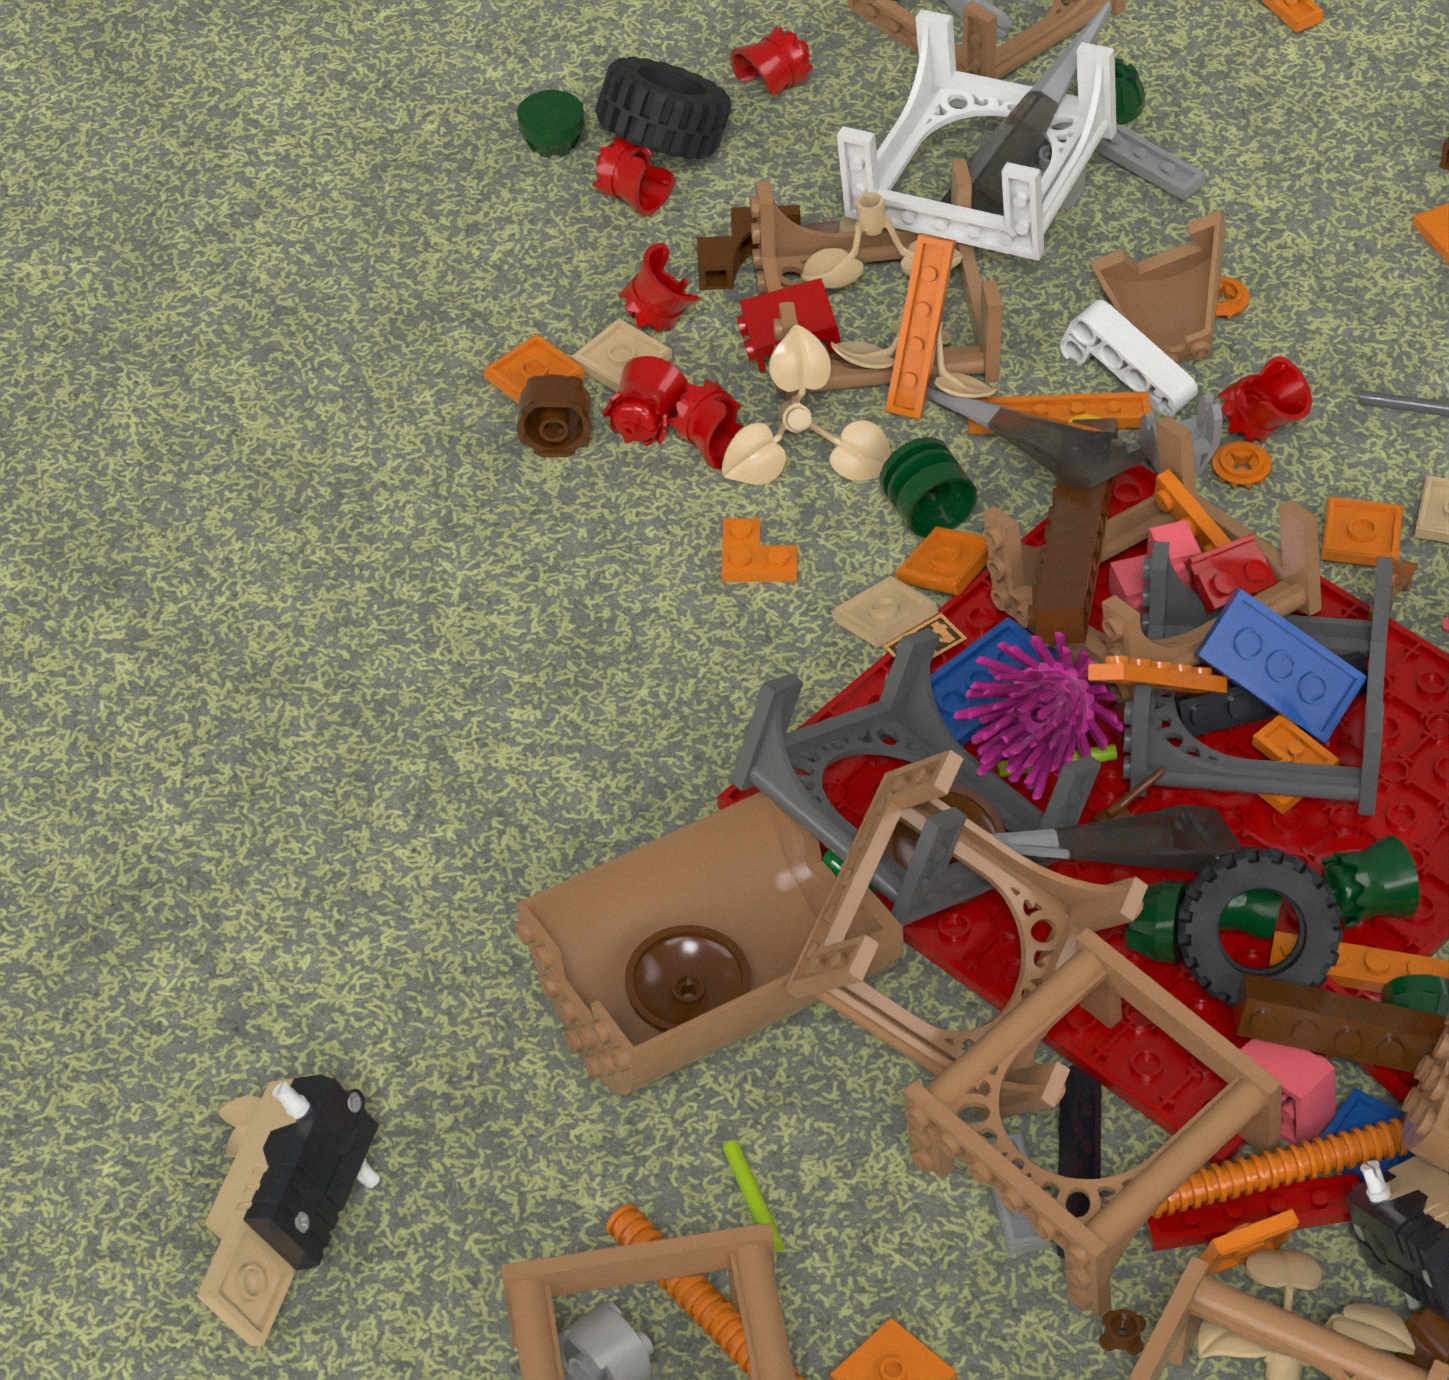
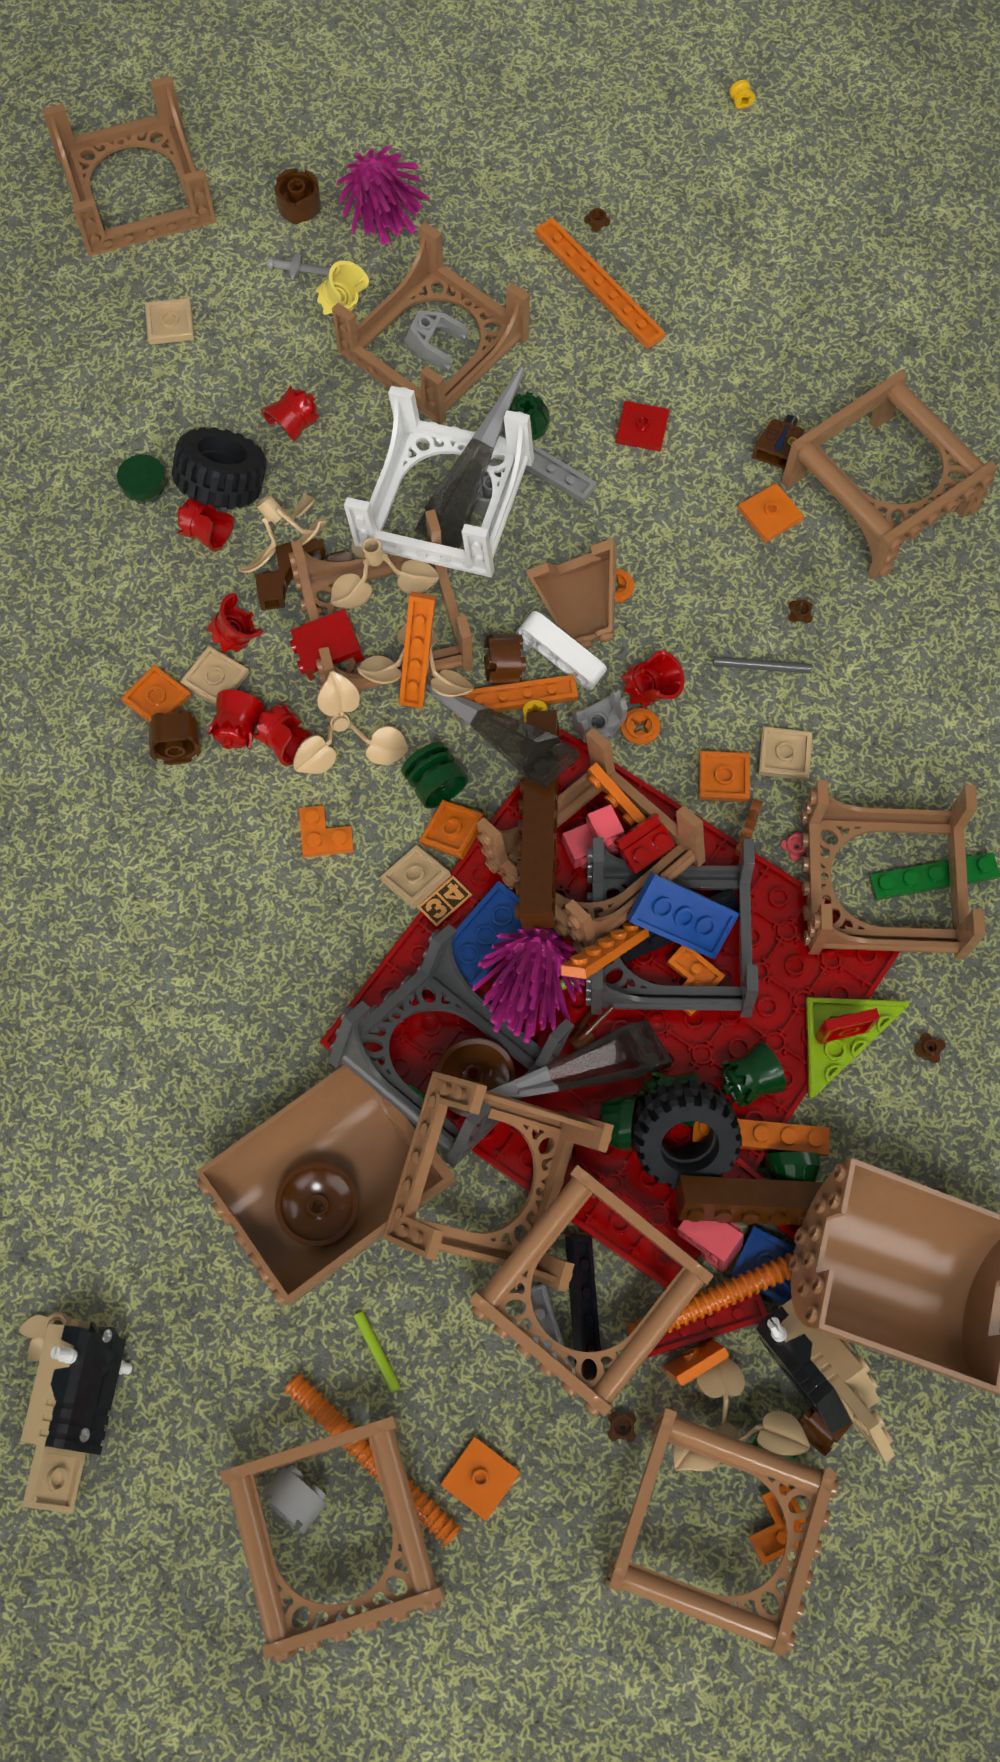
camera: 10 degrees left, 20 degrees up
none -> tan plant [238,492,329,573]
none -> reddish brown brick [484,634,526,684]
none -> red plate [615,401,670,452]

